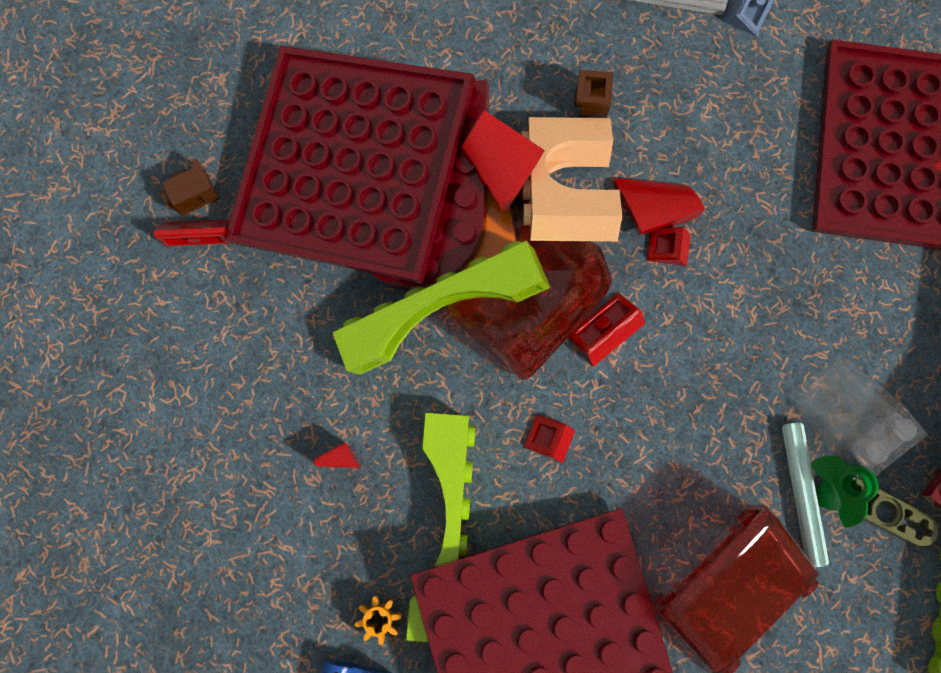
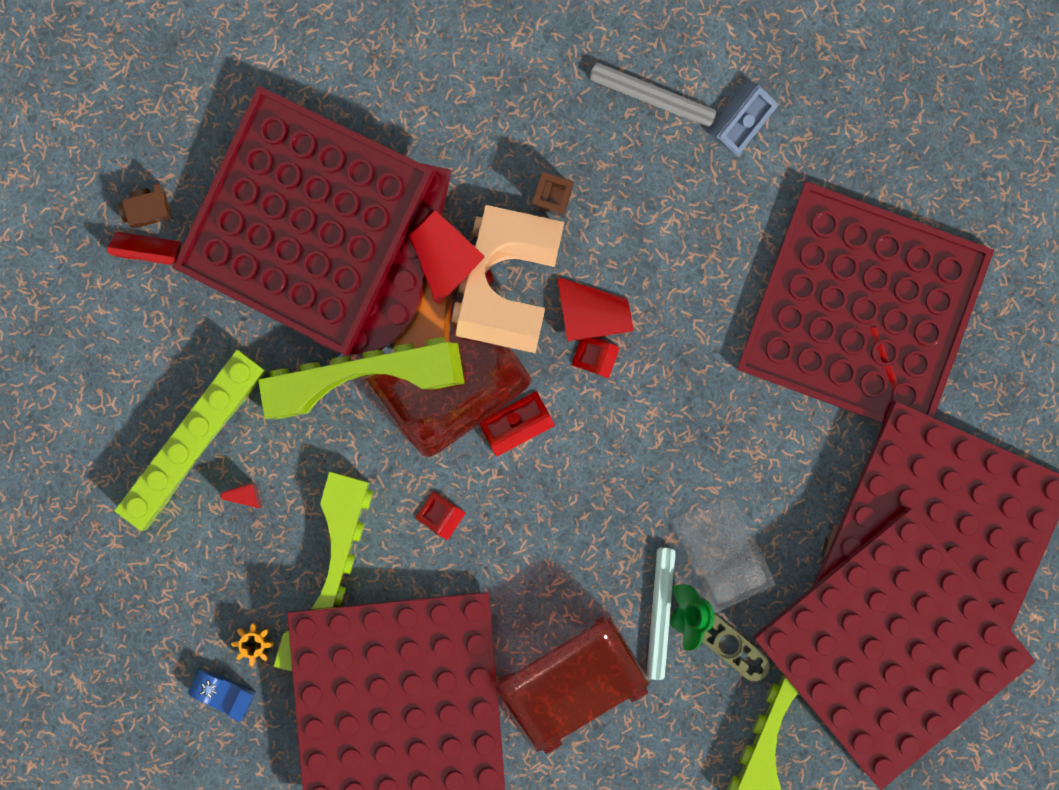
camera: 15 degrees right, 10 degrees up
none -> lime arch [114,350,268,531]

